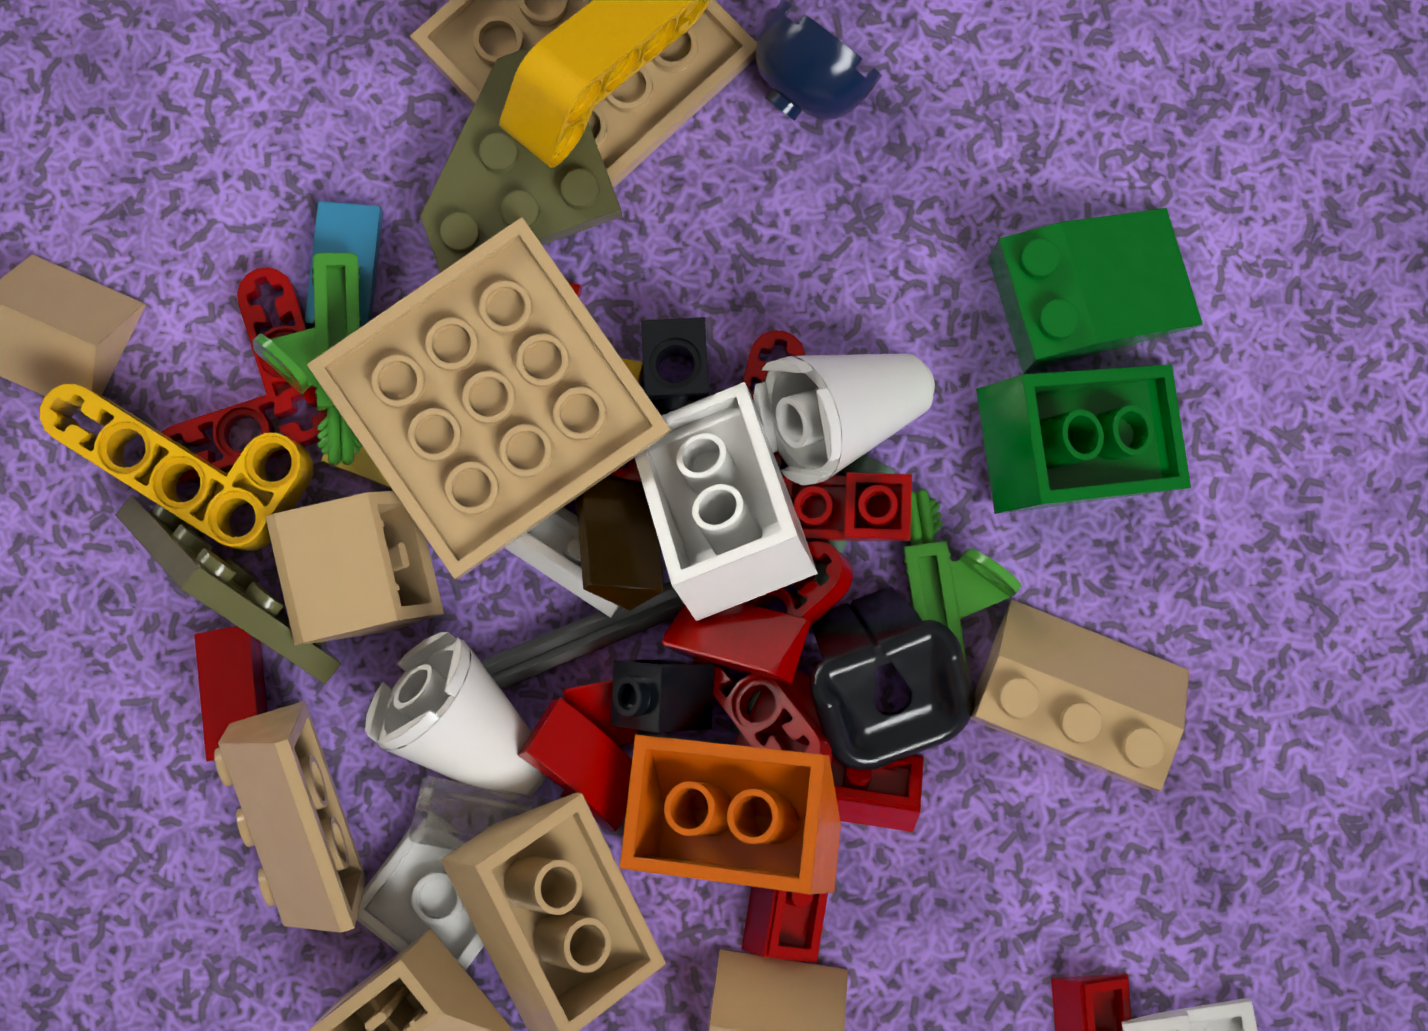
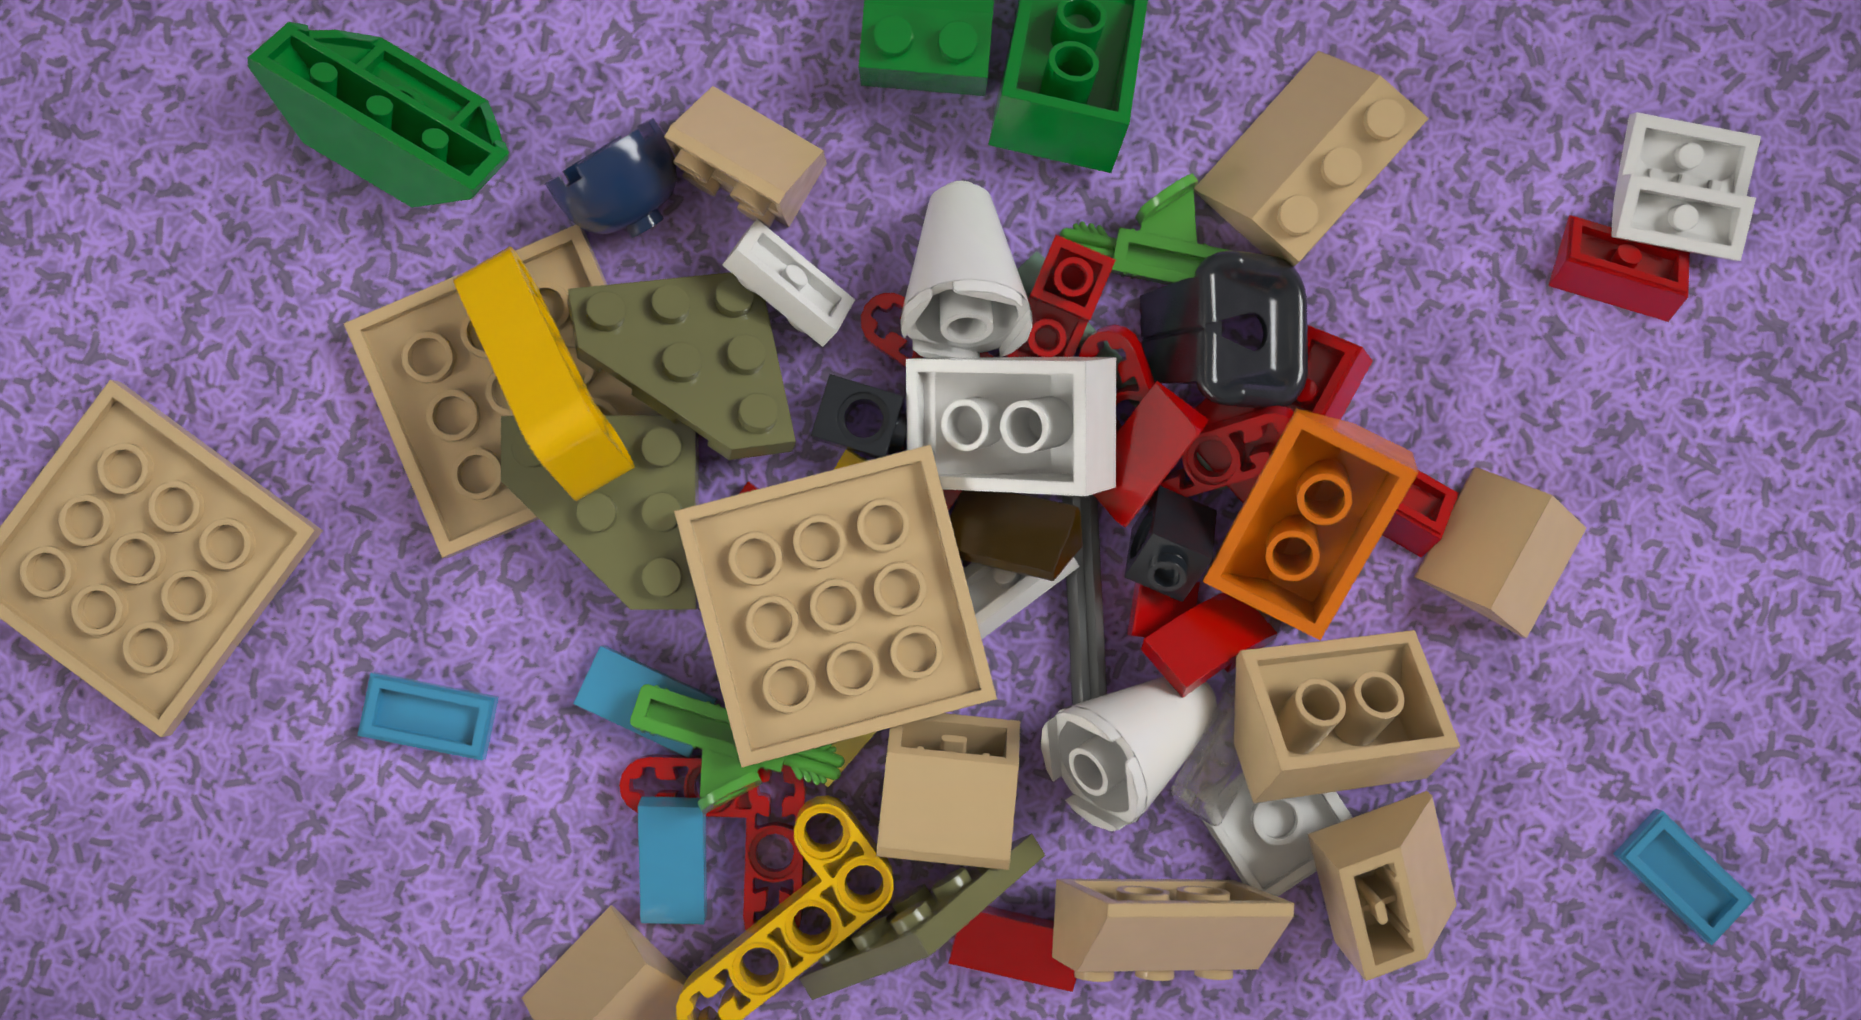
camera: 70 degrees left, 5 degrees up
none -> dark azure tile [357,672,499,760]
none -> olive plate [567,272,796,460]
none -> dark azure tile [638,796,707,925]
none -> tan slope [664,86,827,228]
none -> white plate [722,219,855,347]

